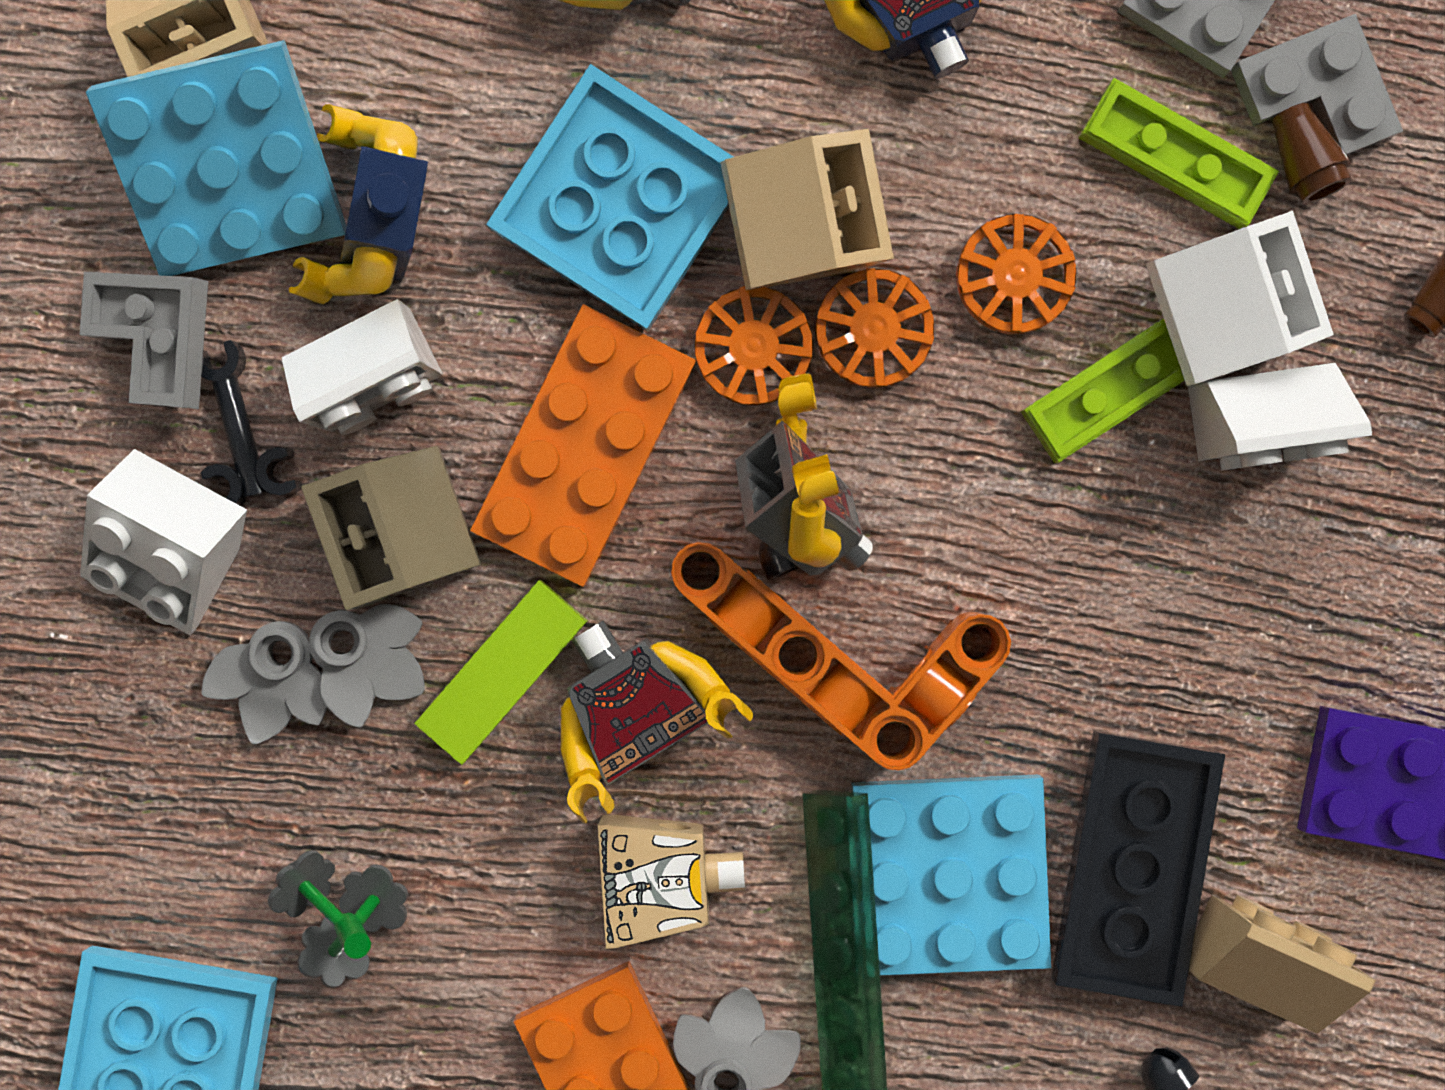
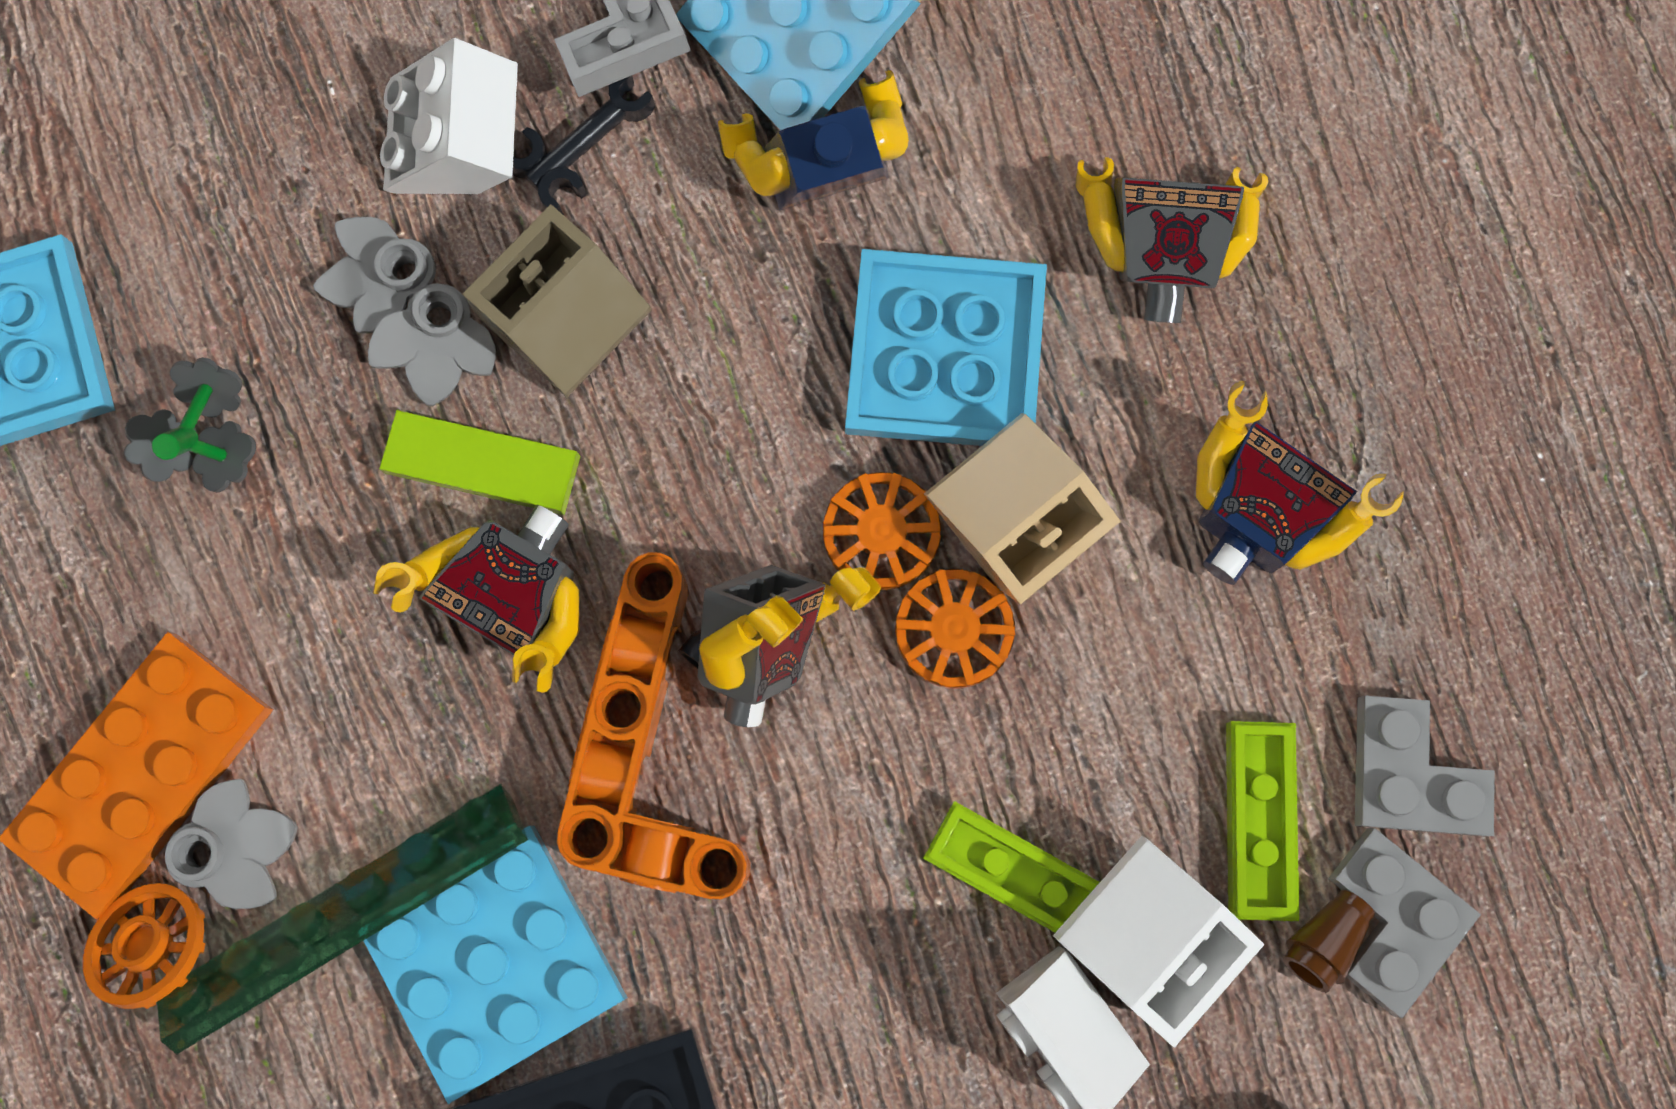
camera: 65 degrees right, 10 degrees down
white slope [282,299,443,435] -> none
orange plate [470,304,697,587] -> none
torso [598,814,745,949] -> none
orange wheel [956,214,1076,334] -> none

